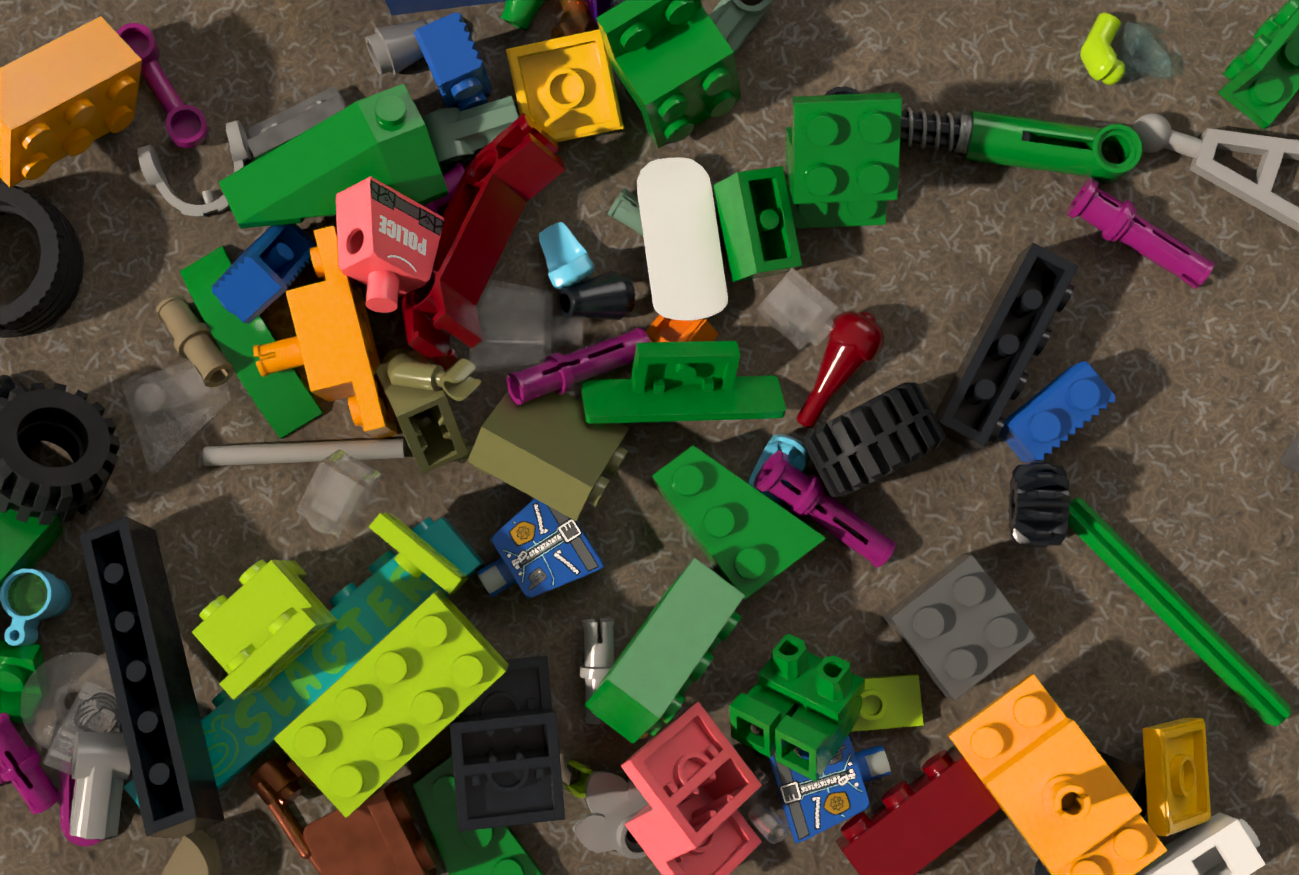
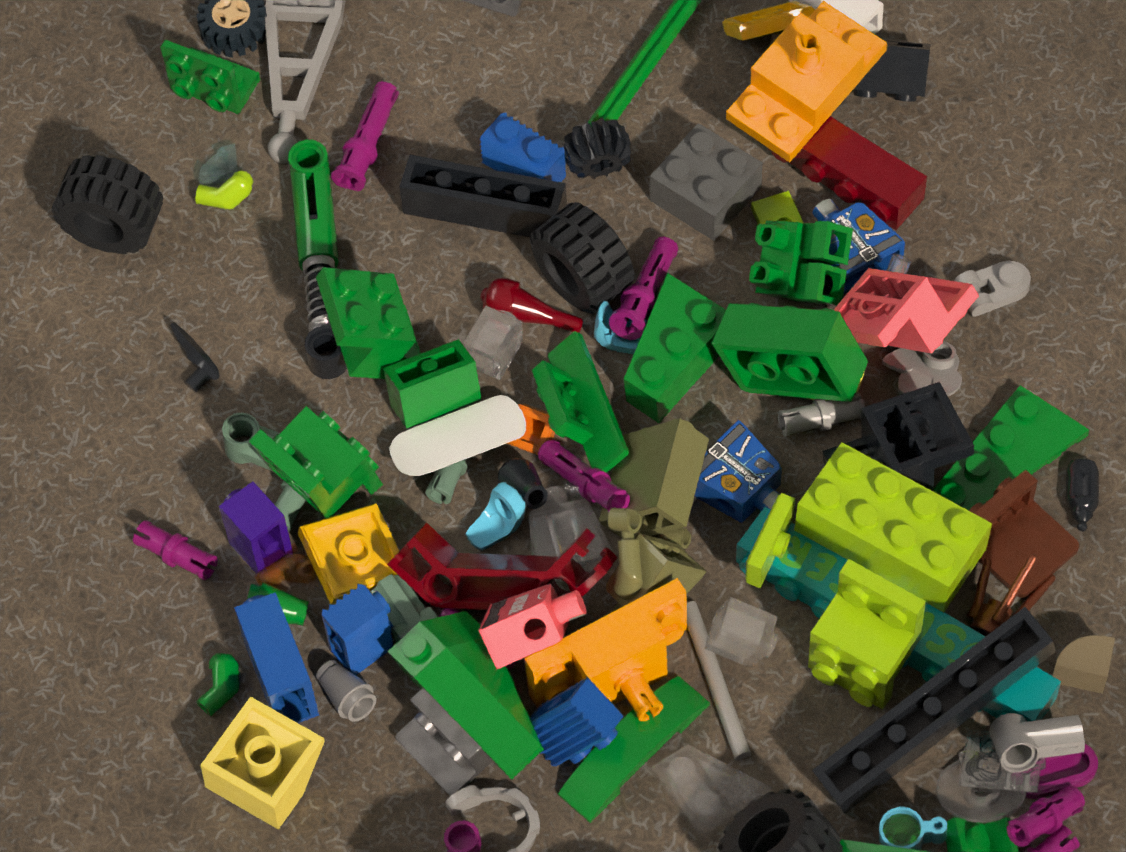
camera: 100 degrees left, 25 degrees down
dark tan pin [156,295,234,387] -> none

